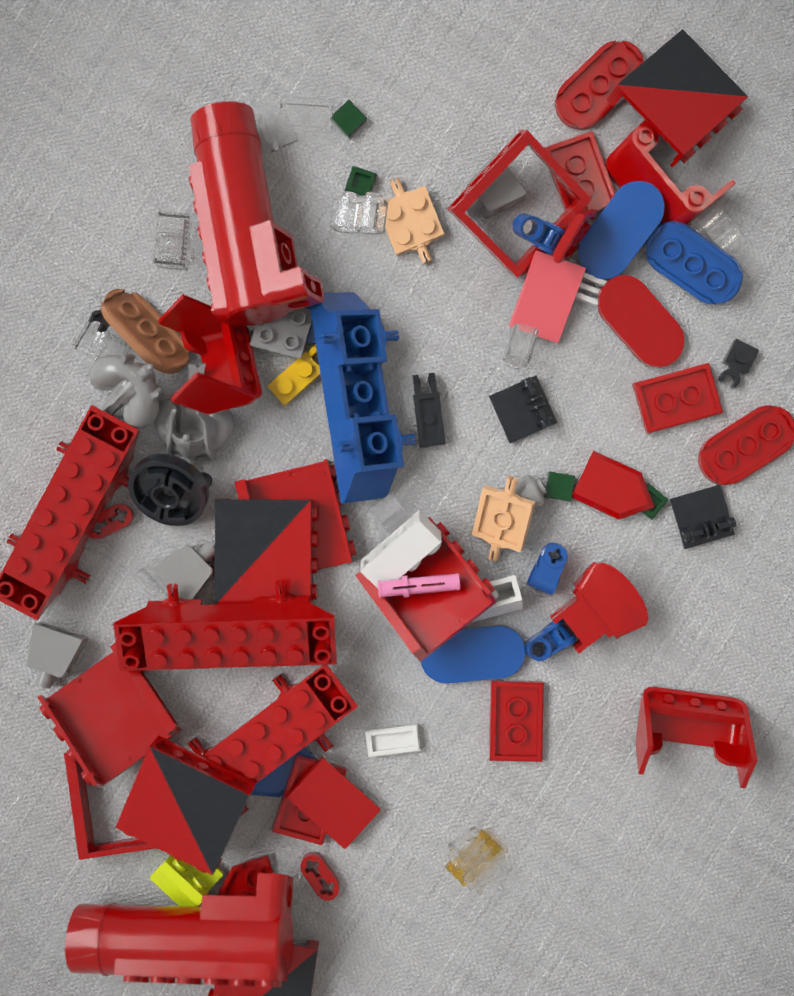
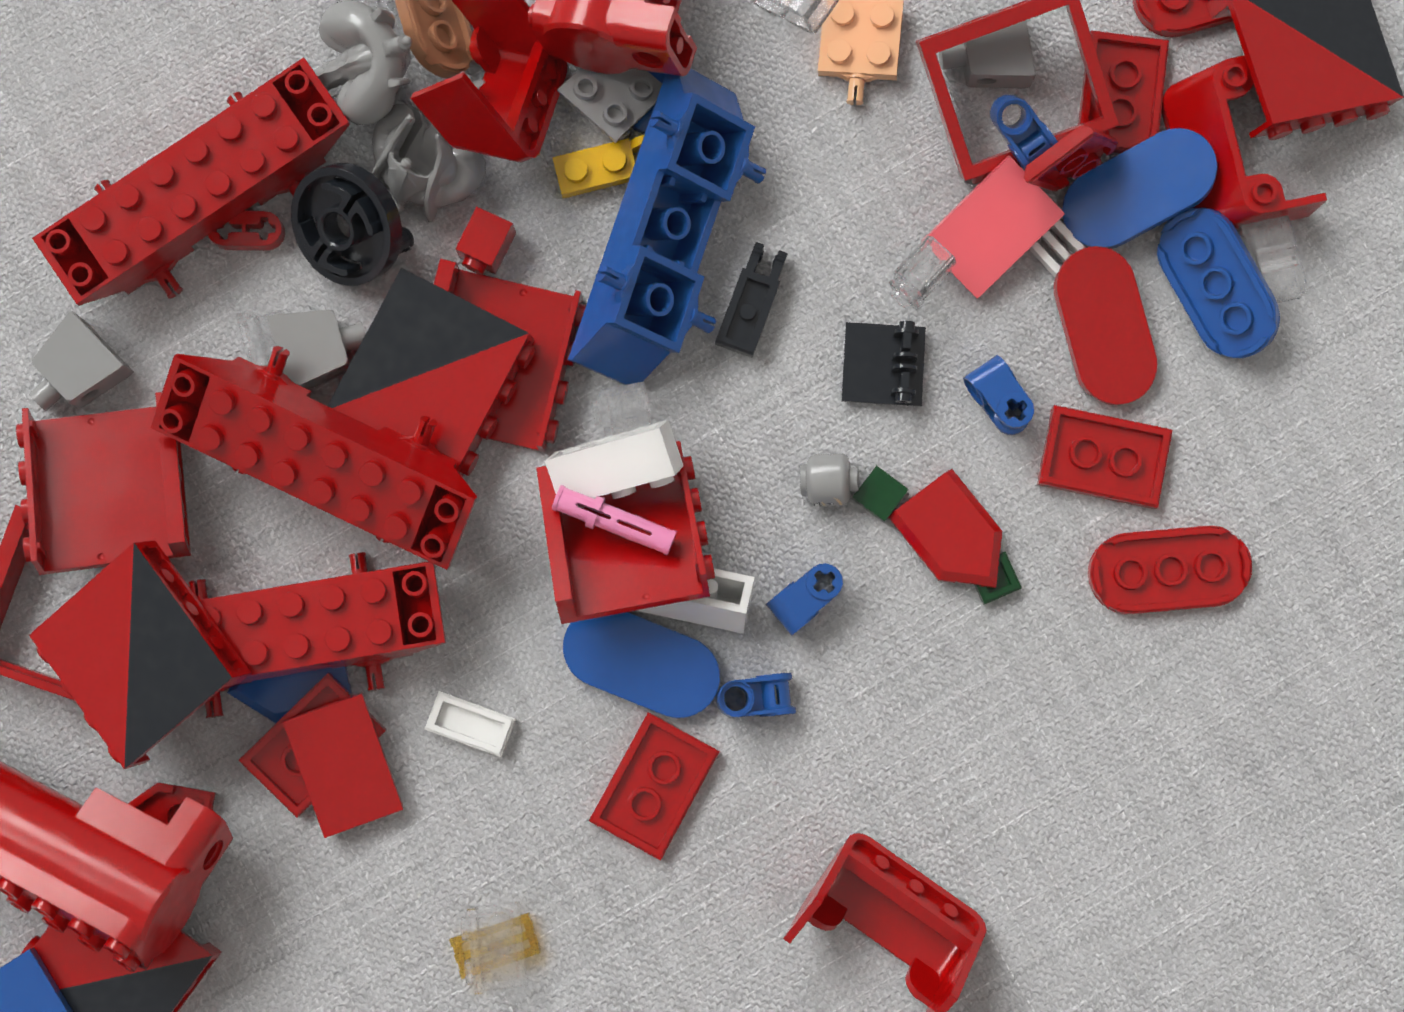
camera: 30 degrees right, 5 degrees down
neon yellow bracket [150,855,223,906] -> none
red beam [300,852,340,901] -> none
light nougat plate [472,476,535,561] -> none
red piece [550,562,649,653] -> none
black hinge [670,485,736,549] -> none
black plate [718,338,760,389] -> none
none -> red brick [456,206,516,275]
none -> blue piece [963,355,1034,435]

